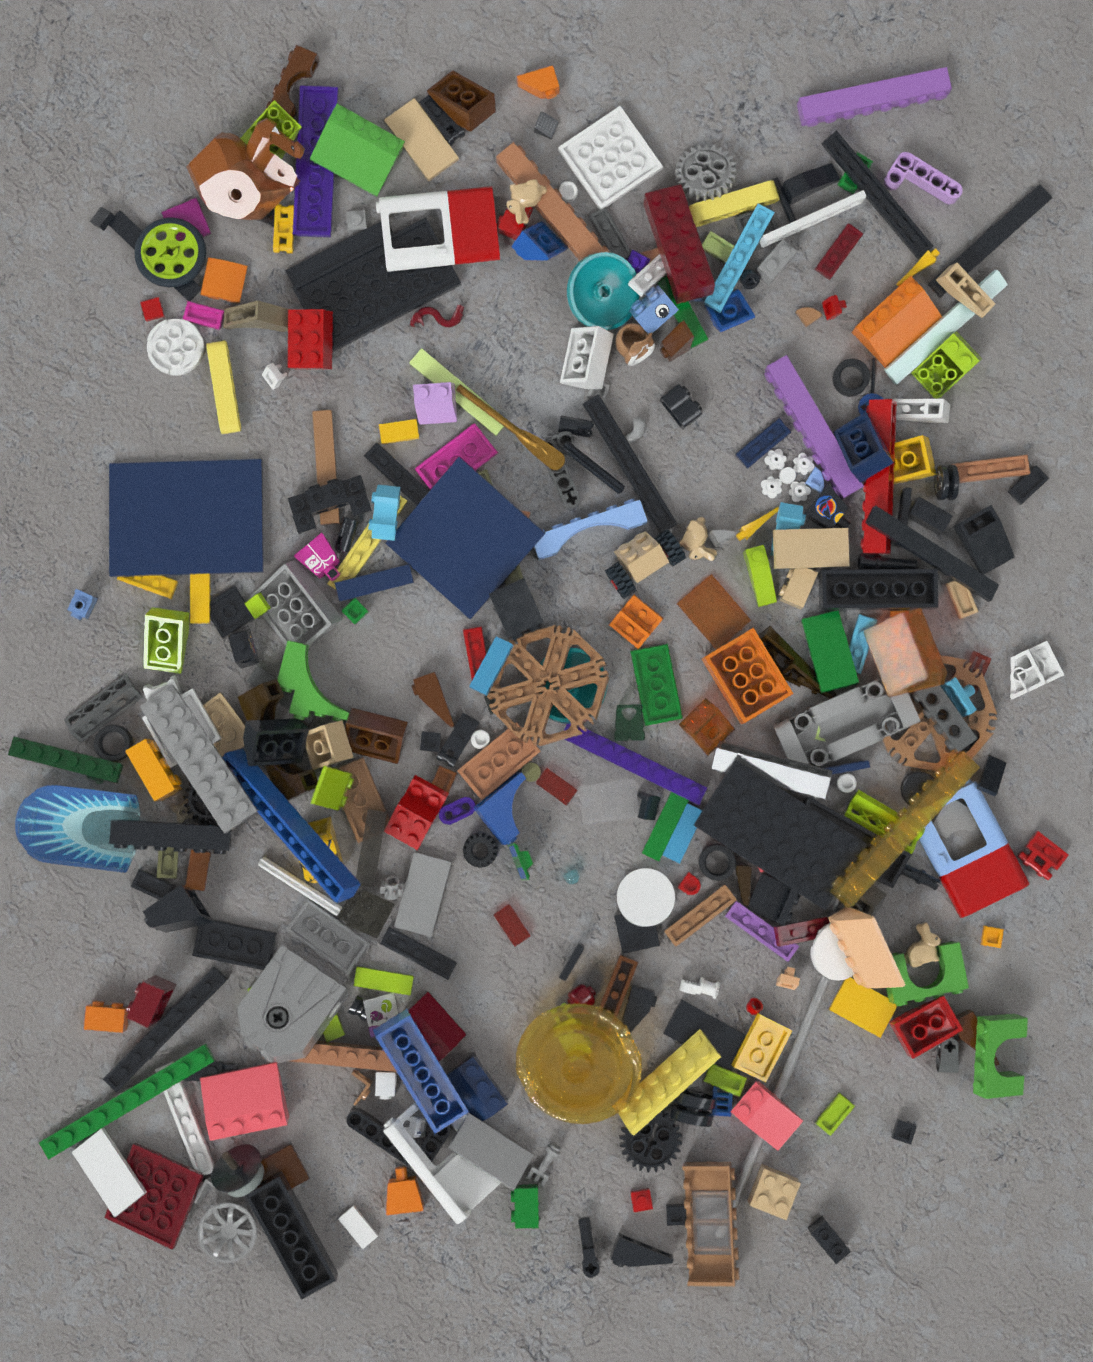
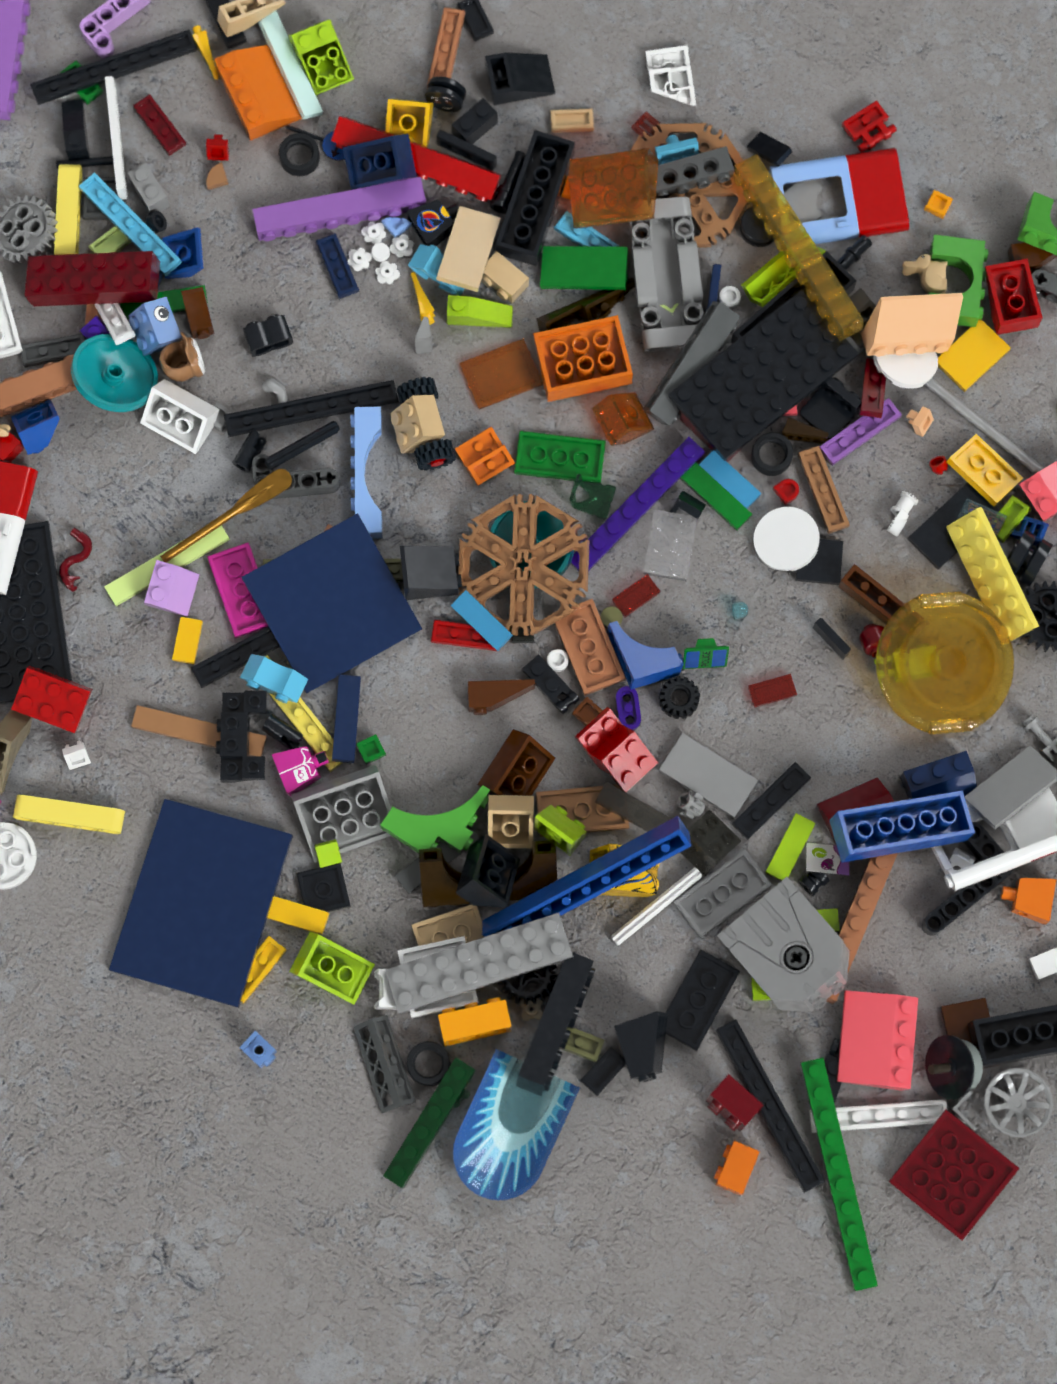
camera: 70 degrees left, 10 degrees down
white tile [72,1128,147,1217] -> none
dark orange tile [185,850,211,891] -> none
black torso [228,629,260,669] -> none
medium nougat bracket [351,1069,373,1106] -> none
white brick [375,1070,397,1099] -> none
black plate [420,731,441,752] -> none
black slope [616,984,657,1044] -> none
tan animal [679,517,717,561] -> none
black tile [865,506,999,602] -> none
white slope [893,399,950,423] -> none
none -> clear light blue tile [957,498,1007,537]

